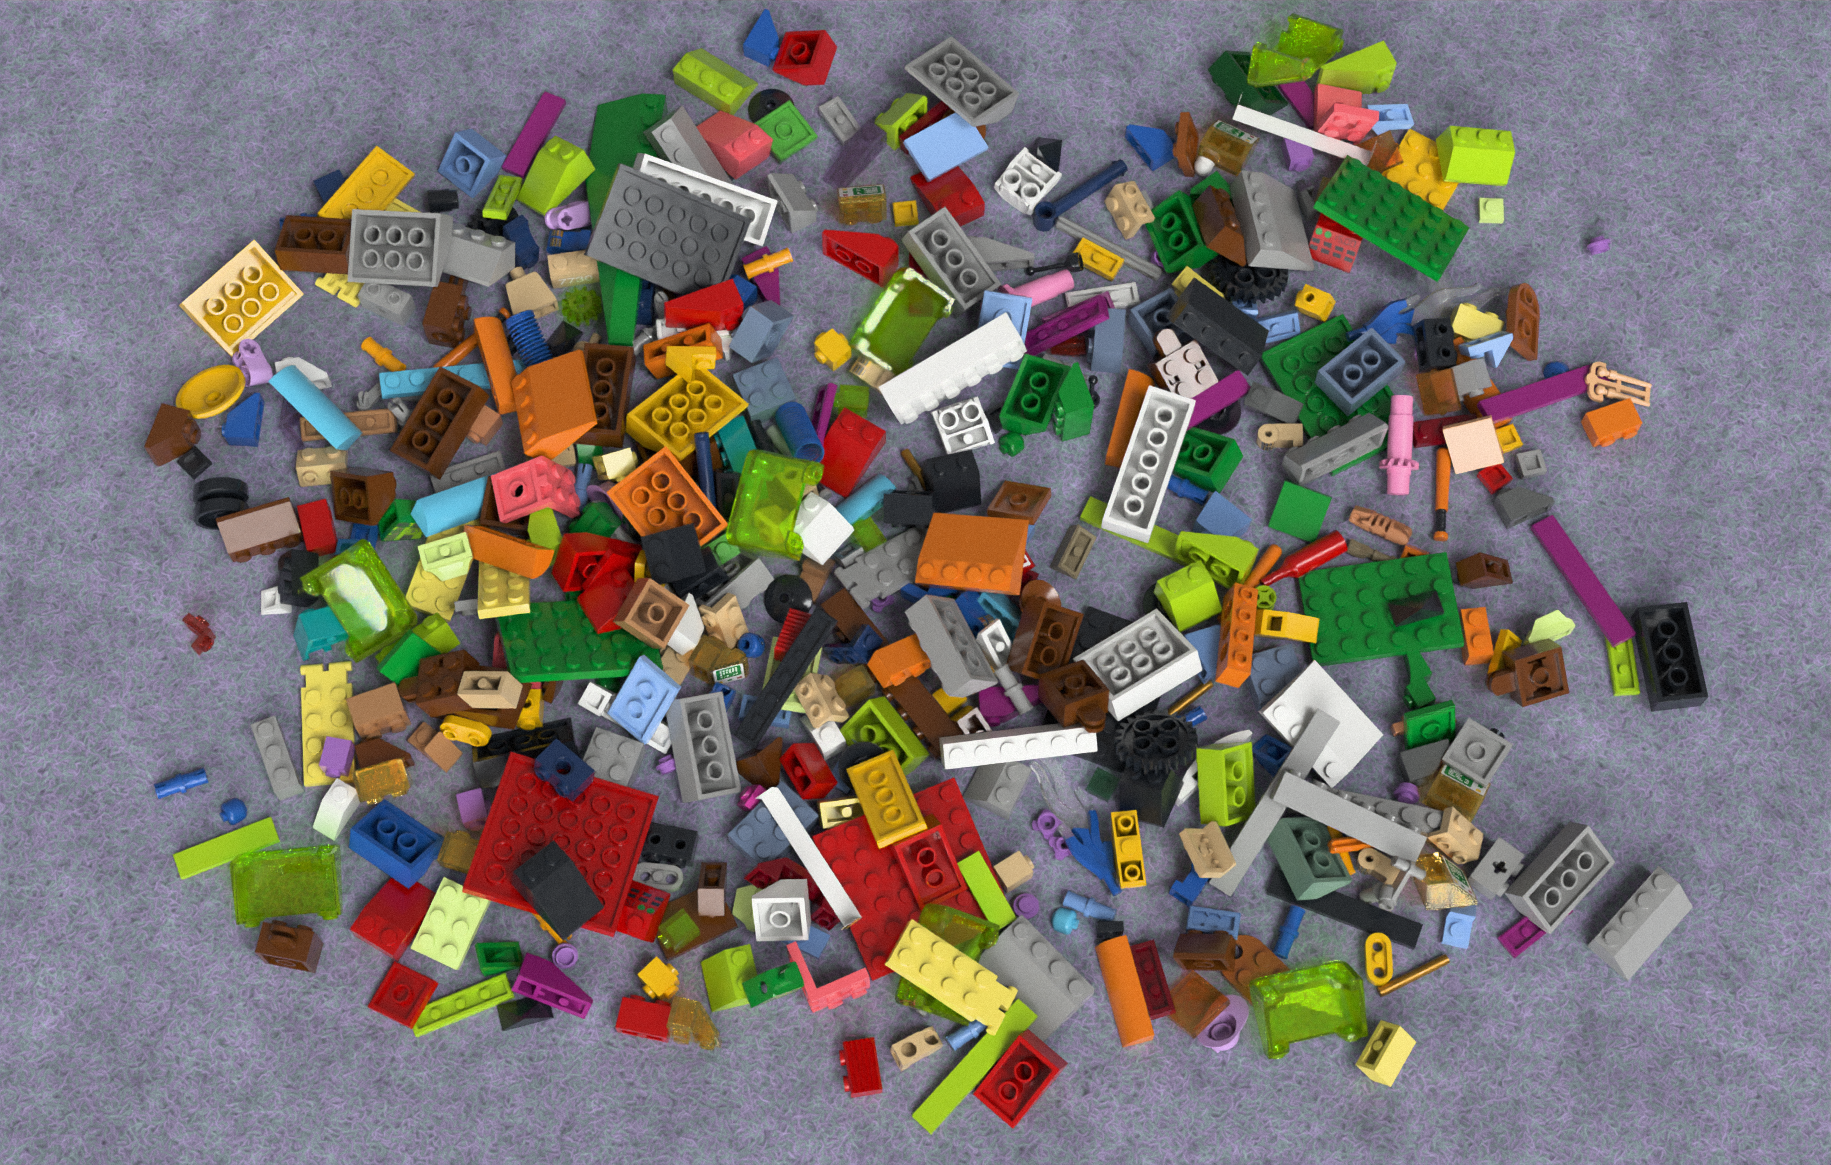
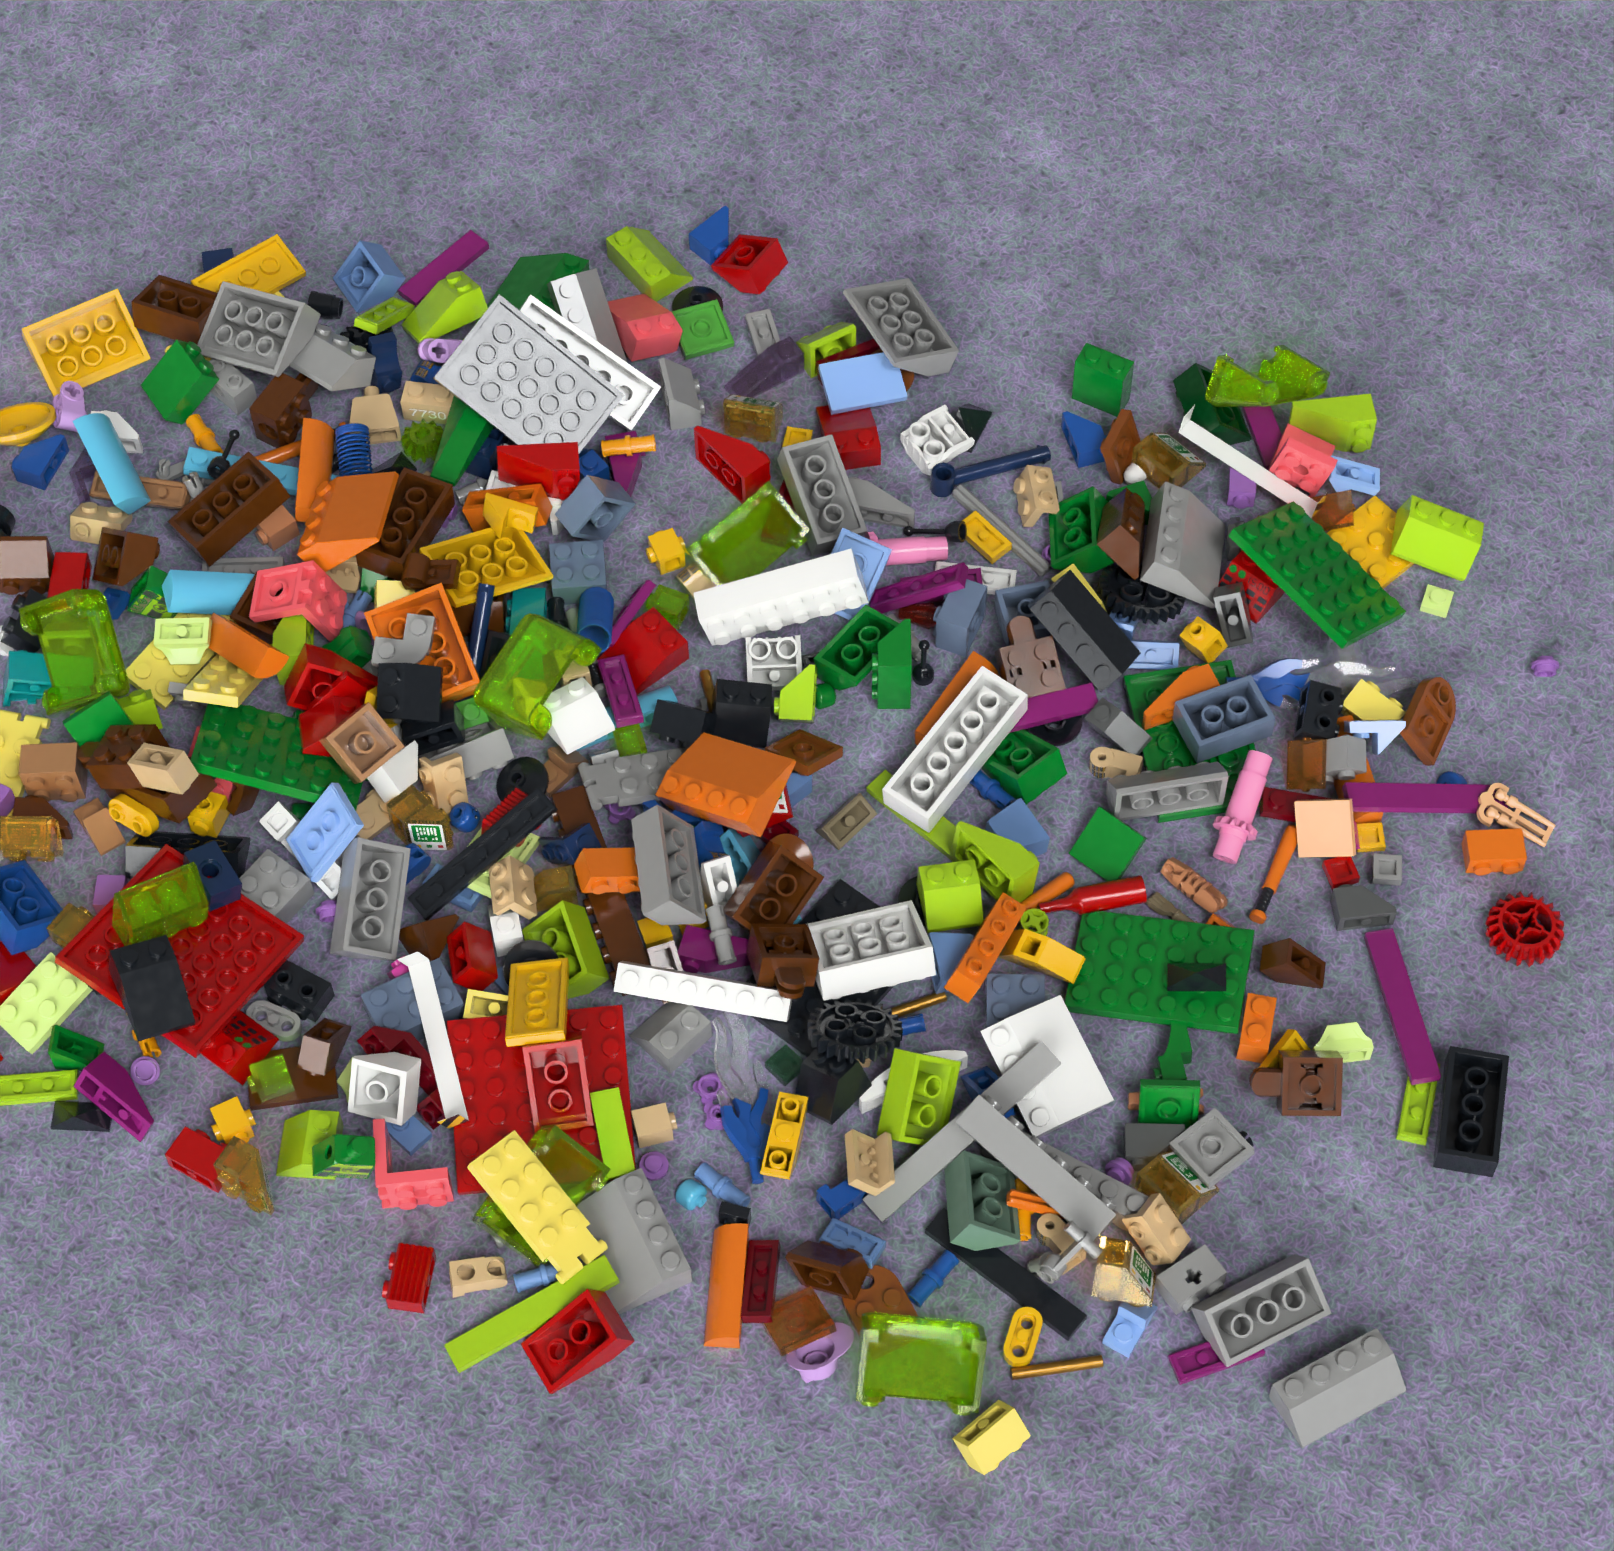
camera: 20 degrees right, 10 degrees down
none -> clear neon green slope [112,862,209,946]
none -> green brick [141,339,219,424]
none -> black hinge [207,429,240,479]
none -> light grey plate [371,613,436,667]
none -> reddish brown plate [401,553,461,590]
none -> magenta tile [597,655,644,728]
none -> lime slope [774,664,817,723]
none -> green brick [1072,343,1134,417]
none -> orange slope [1142,663,1220,730]
none -> dark grey slope [1213,582,1253,648]
none -> red gear [1485,891,1564,967]

